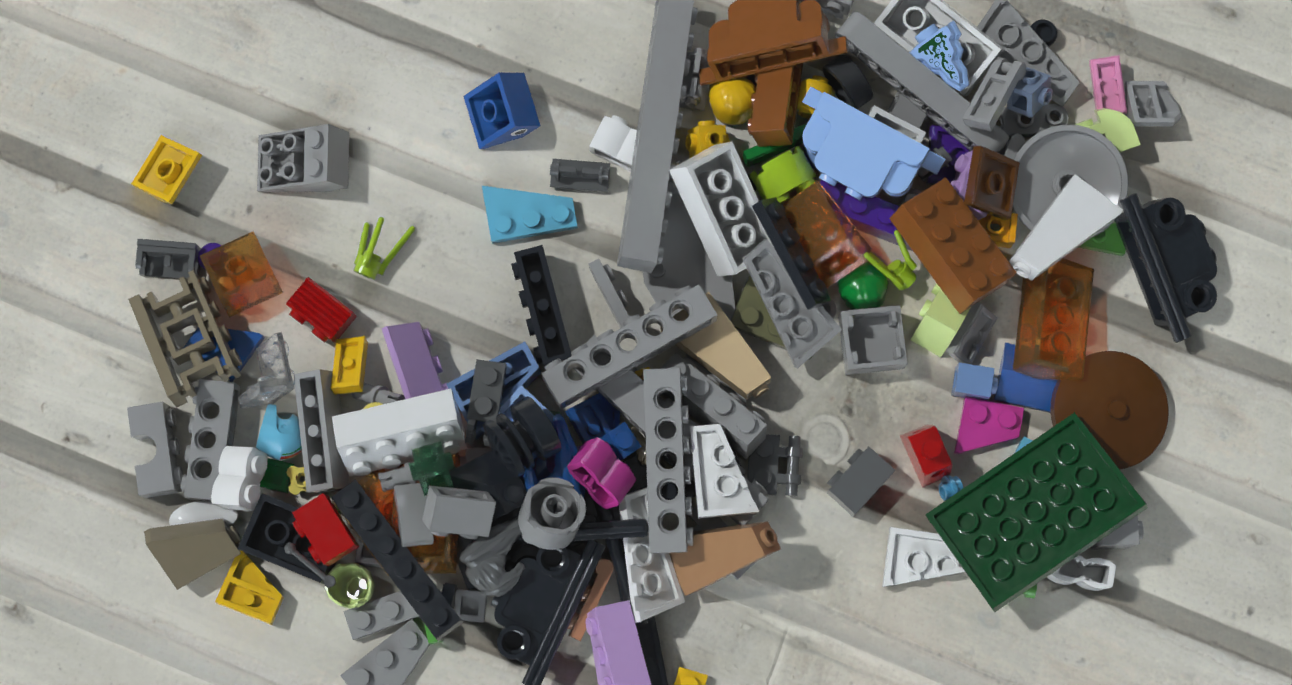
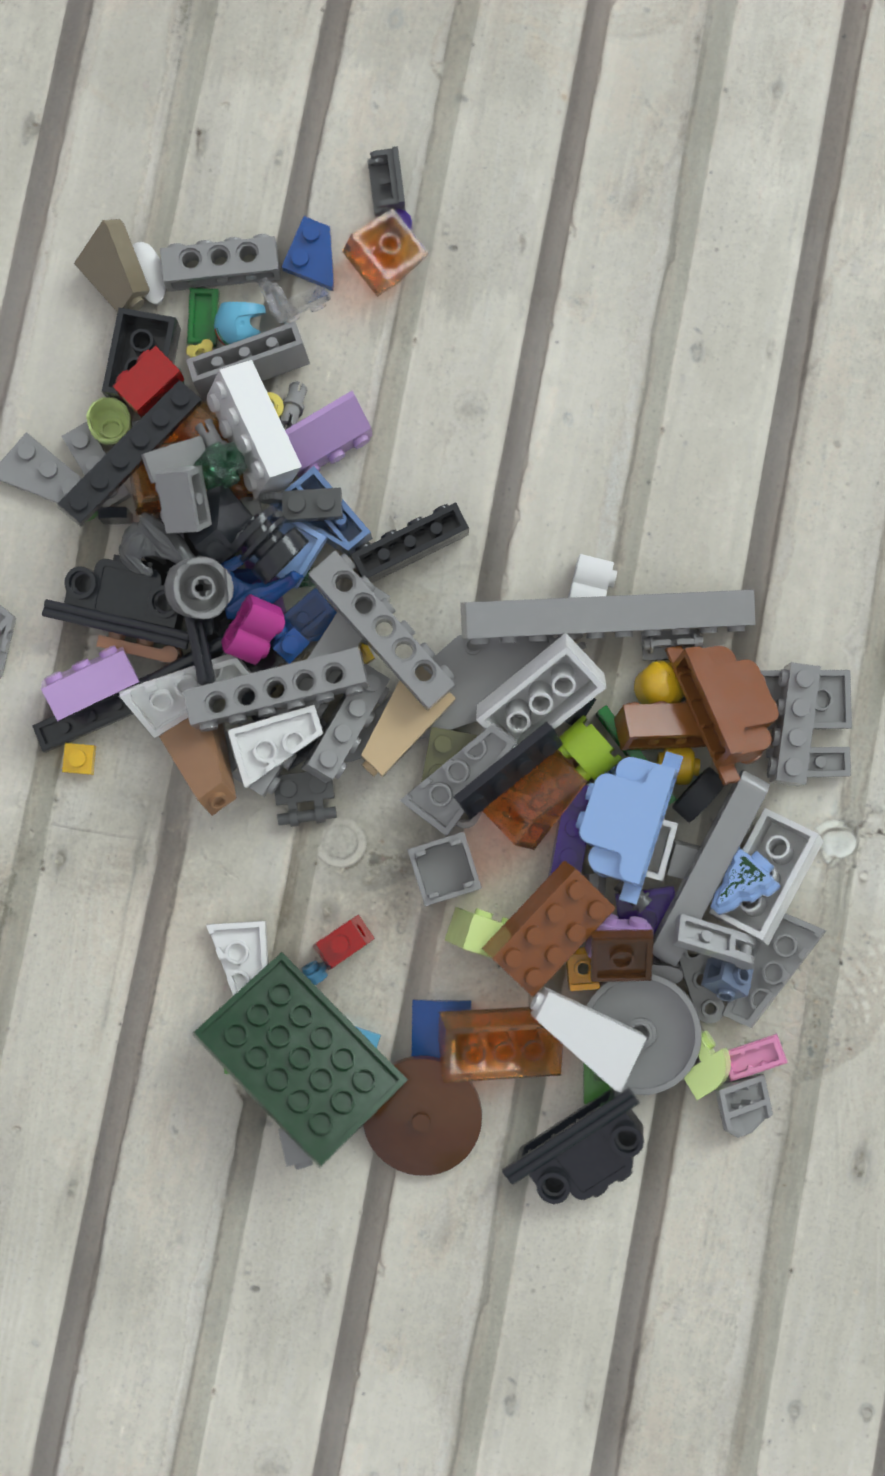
camera: 75 degrees right, 5 degrees up
light grey arch [127,402,183,498] -> none
dark tan fence [128,270,242,407] -> none
yellow slope [131,135,202,205] -> none
white brick [211,446,267,511] -> none
yellow wing [215,550,284,625] -> none
light grey slope [257,124,349,192] -> none
dark grey hinge [284,542,336,588] -> none
red brick [286,277,357,344] -> none
yellow plate [331,336,368,395] -> none
lime plant [353,217,415,280] -> none
light grey plate [454,589,487,623] -> none
blue slope [463,72,541,149] -> none
medium azure wing [482,186,578,244] -> none
dark grey hinge [550,159,610,192] -> none
light grey plate [589,259,632,329] -> none
yellow brick [685,120,730,159] -> none
dark grey brick [827,446,896,517] -> none
green hair [837,261,889,310] -> none
lime plant [855,230,917,290] -> none
light grey plate [946,302,997,364] -> none
medium blue brick [951,362,998,400] -> none
dark pink wing [954,396,1024,454] -> none
black plate [1031,19,1057,47] -> none
white brick [1047,555,1116,591] -> none

